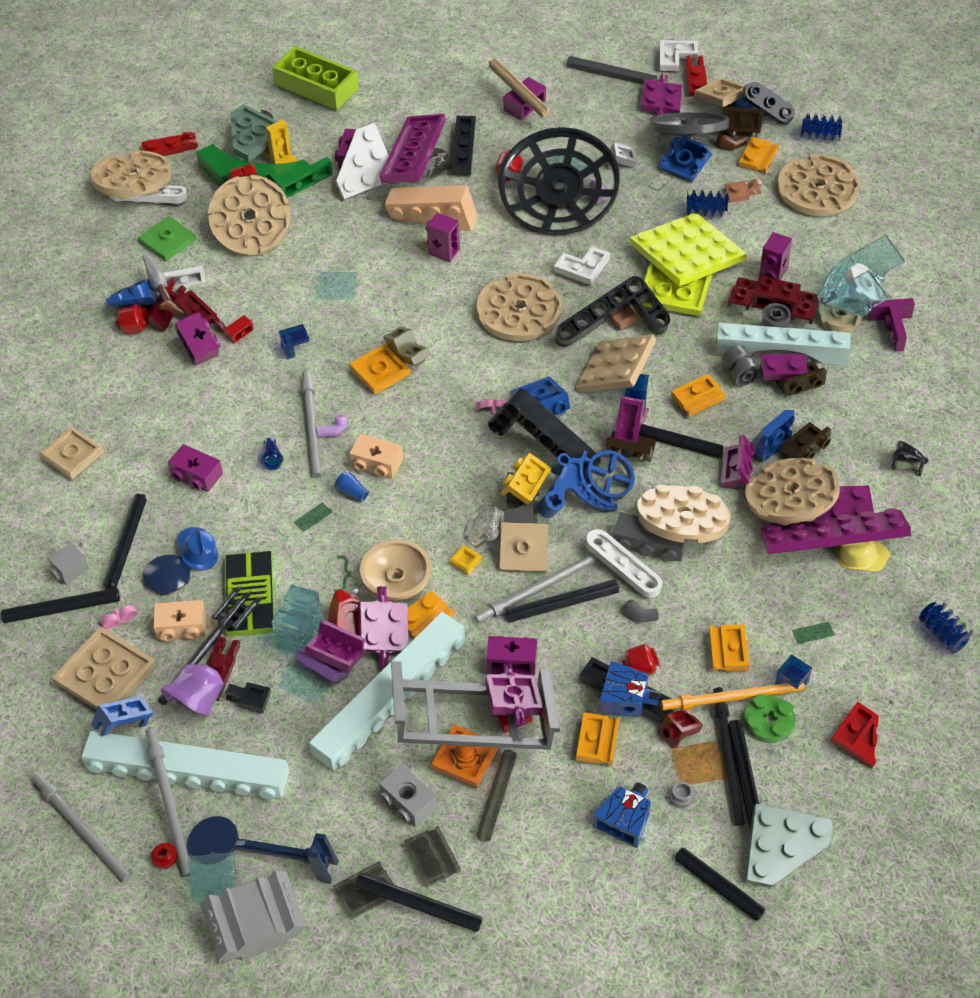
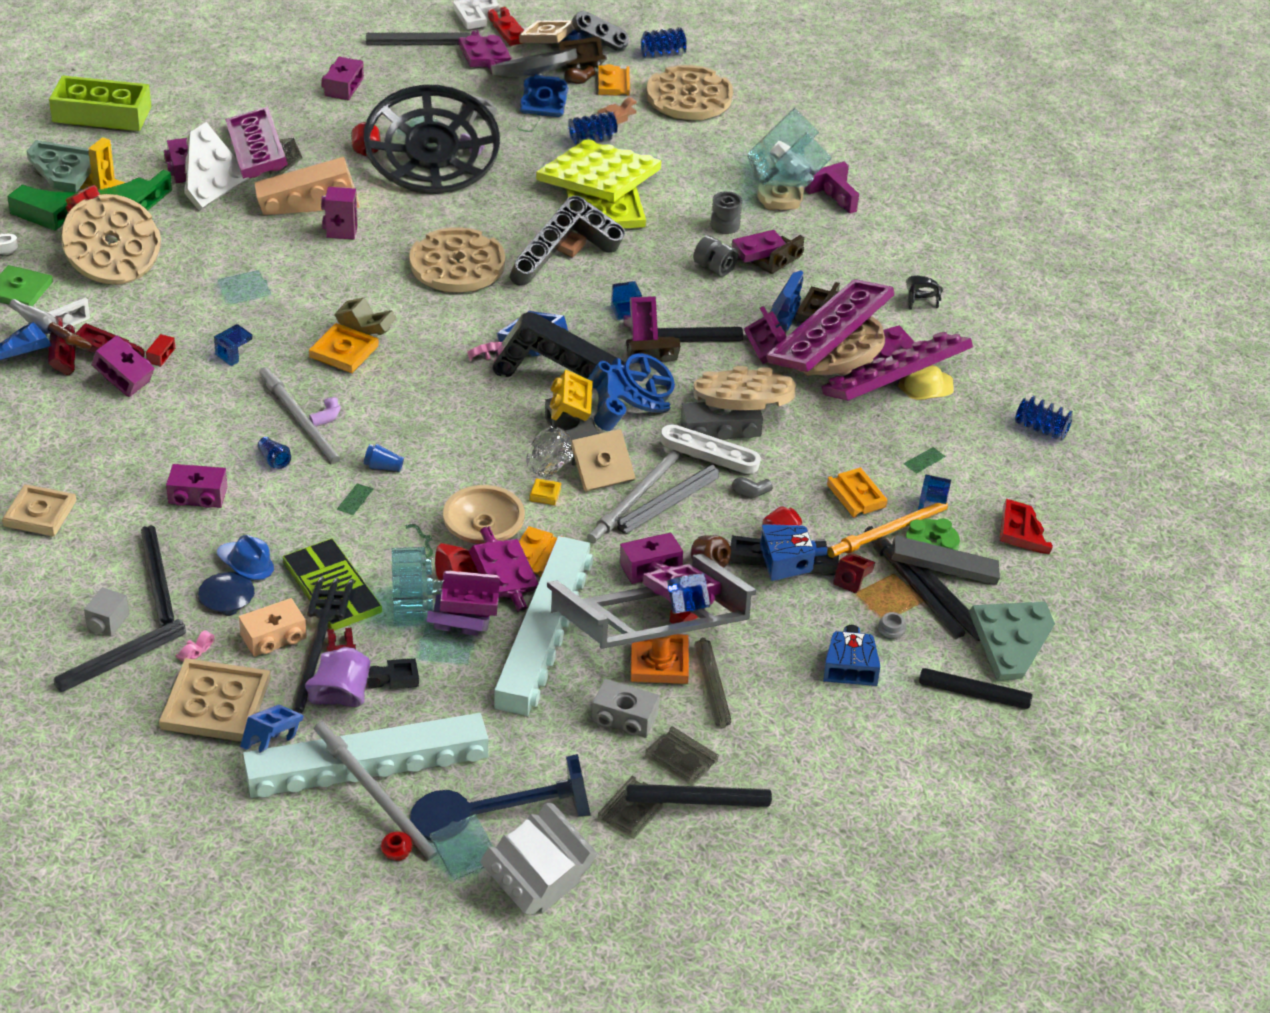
camera: 30 degrees left, 10 degrees down
light grey bar [32,773,131,882] -> none
red head [116,304,149,334] -> none
light nougat brick [349,434,403,479] -> none
black plate [451,115,476,175] -> none
tan axle [488,58,550,118] -> none
white plate [554,246,610,286] -> none
tan plate [576,334,657,393] -> none
light orange plate [576,712,620,766] -> none
light orange plate [671,374,726,417] -> none
light aqua arch [716,323,850,366] -> none
dark red bracket [728,275,821,325] -> none
magenta brick [759,232,792,280] -> none
none -> clear blue panel [667,573,710,614]
none -> reddish brown head [691,535,731,568]
none -> magenta plate [766,279,895,372]
none -> dark grey tile [892,535,1000,585]

